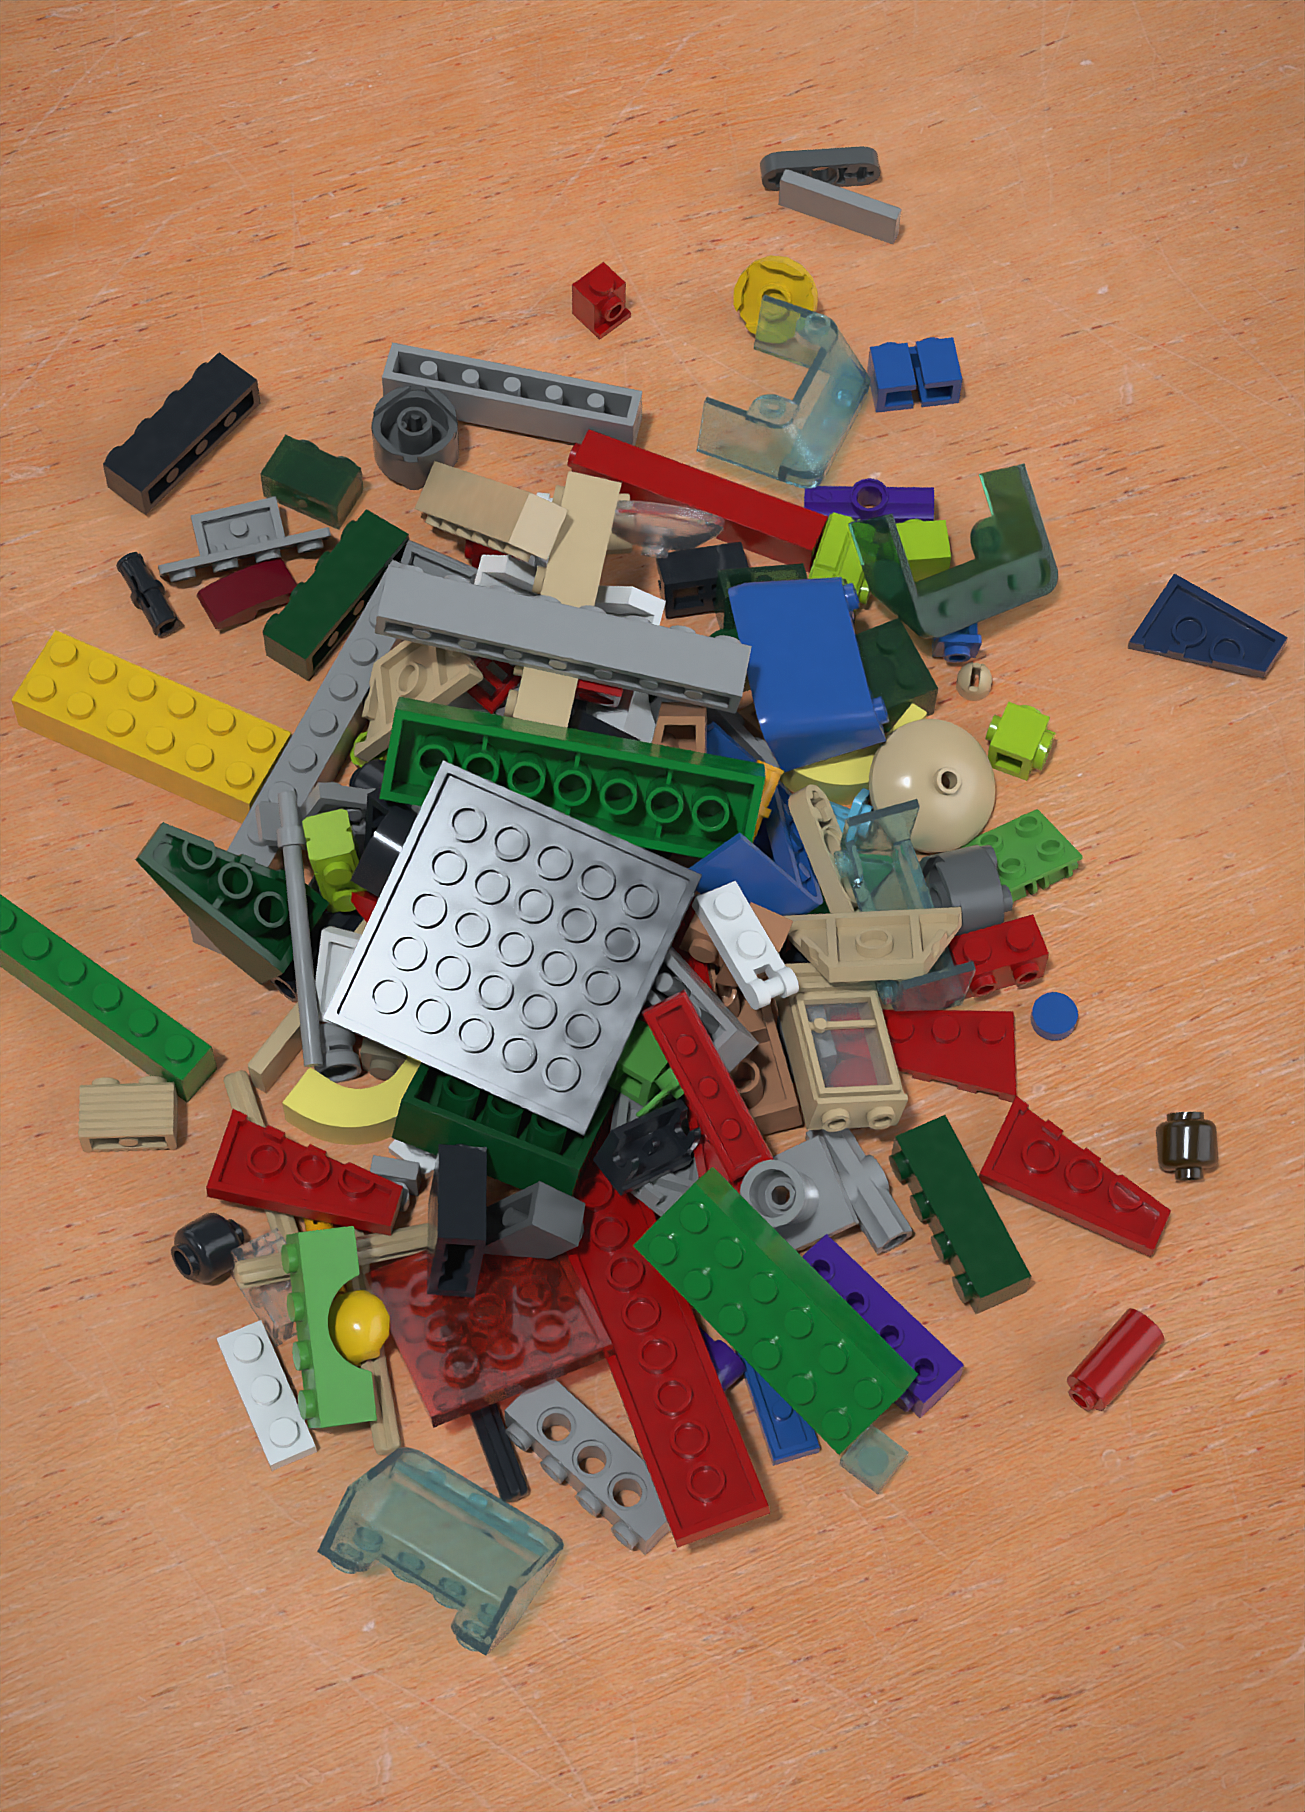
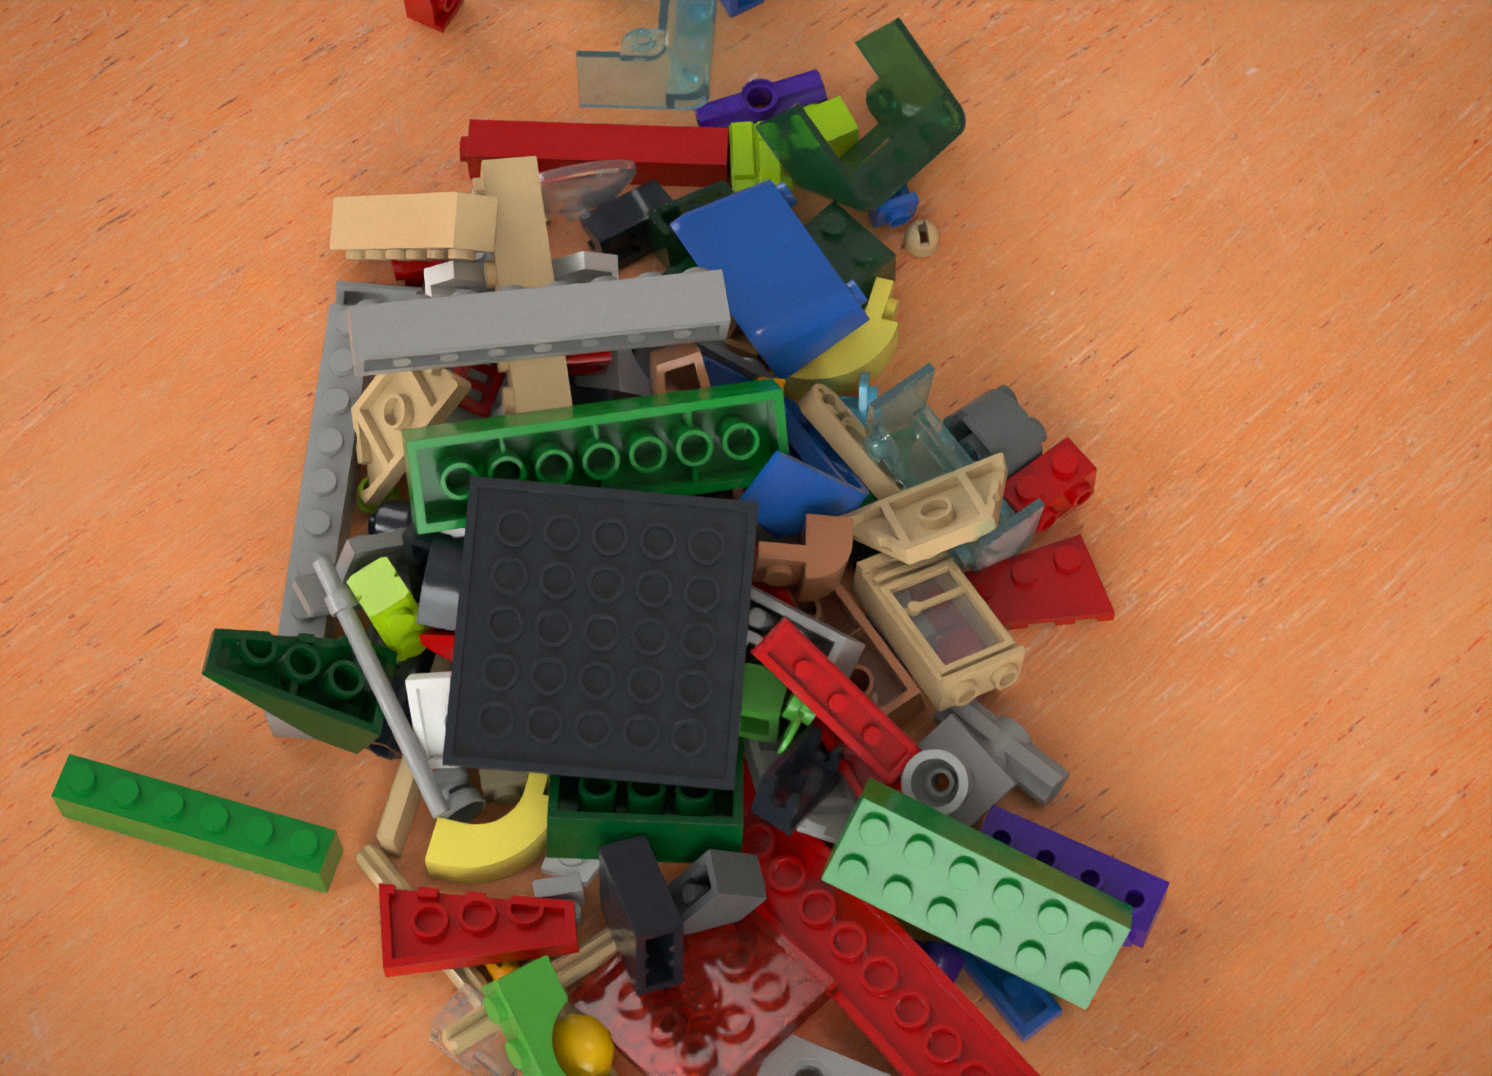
camera: 15 degrees left, 0 degrees up
yellow brick [11,630,292,823] -> none
tan brick [78,1076,178,1153] -> none
black brick [103,352,261,515] -> none
black pin [116,552,180,637] -> none
light grey bracket [158,496,331,582] -> none
black head [171,1213,245,1283] -> none
dark red slope [197,557,297,629] -> none
clear green brick [260,434,364,530] -> none
dark green brick [263,509,409,681] -> none
dark grey brick [371,386,459,490] -> none
light grey brick [382,342,642,446] -> none
white plate [692,881,799,1010] -> none
clear light blue plate [839,1424,909,1494] -> none
tan dish [869,719,995,853] -> none
dark green brick [889,1115,1031,1314] -> none
bright green hinge [960,809,1083,903] -> none
red wing [979,1096,1171,1257] -> none
lime brick [985,702,1056,781] -> none
blue tile [1030,992,1078,1041] -> none
red brick [1067,1308,1164,1411] -> none
dark blue wing [1128,573,1288,678] -> none
dark brown head [1156,1112,1218,1181] -> none

